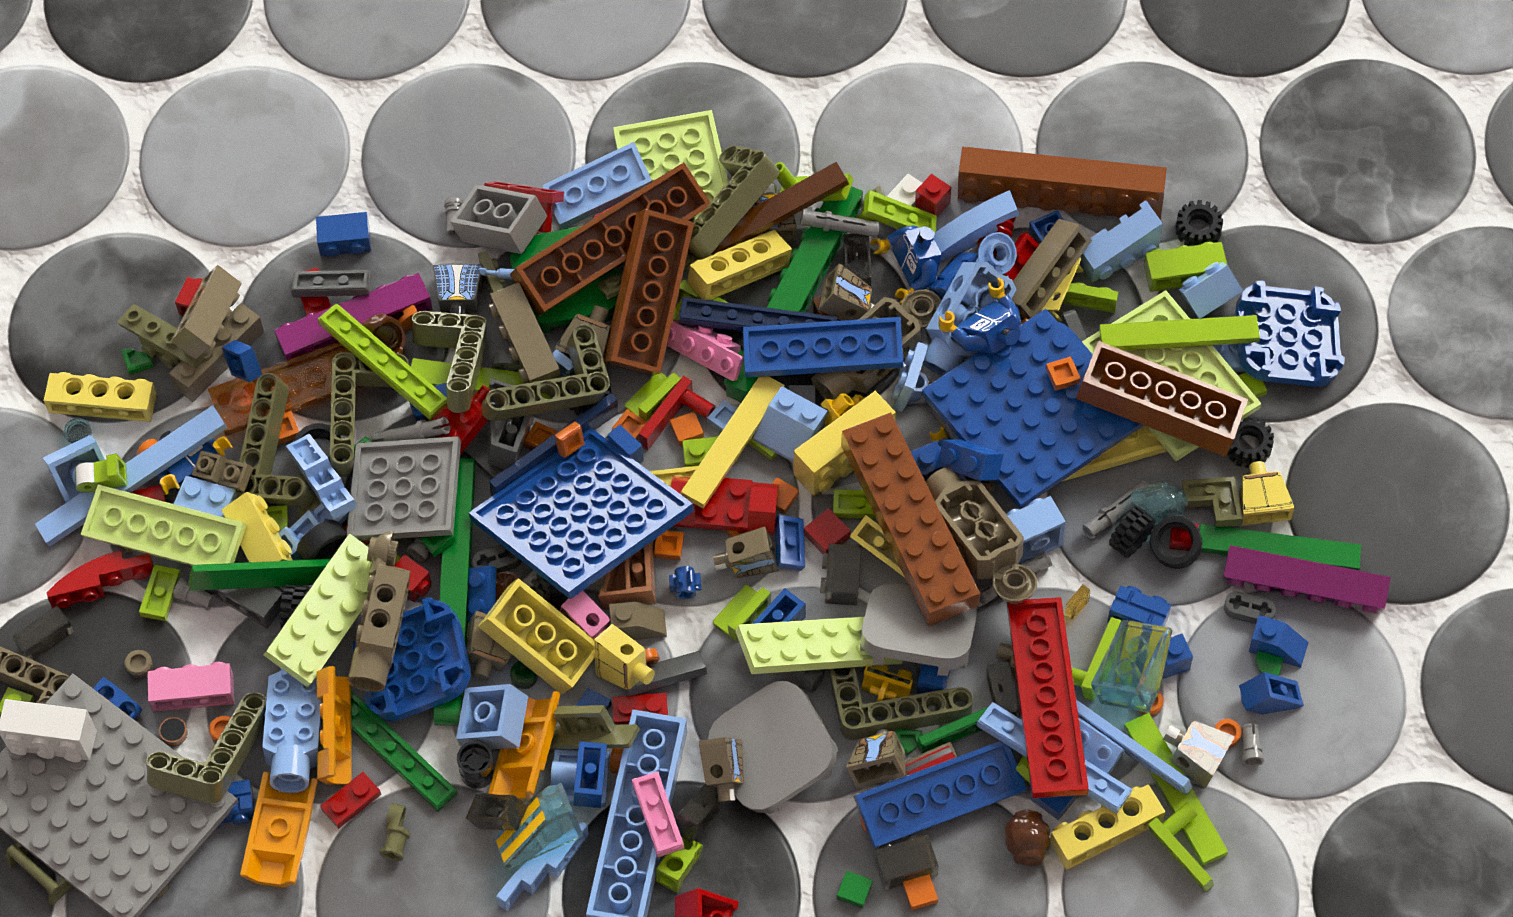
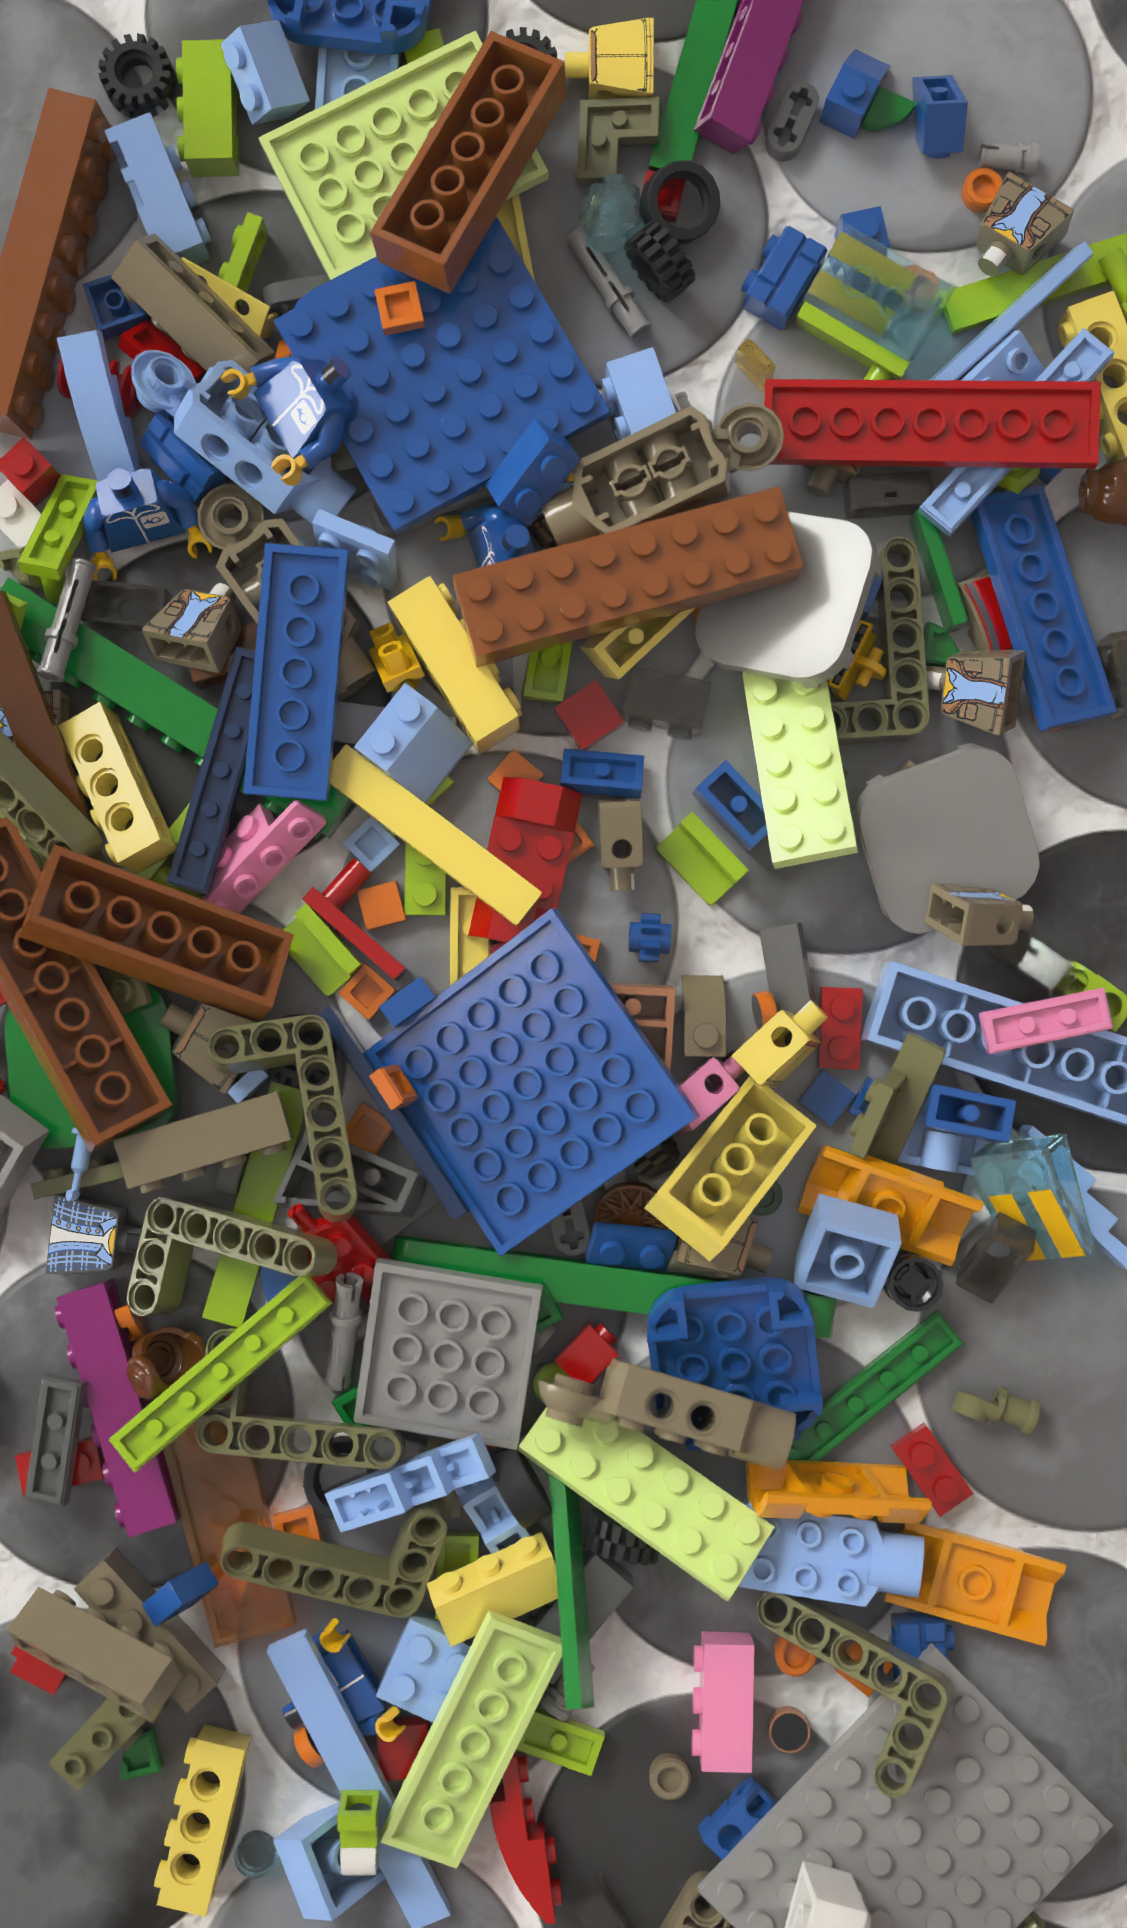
camera: 85 degrees left, 25 degrees up
dark tan slope [192,451,253,492] -> none
lime tile [1099,315,1260,351] -> none

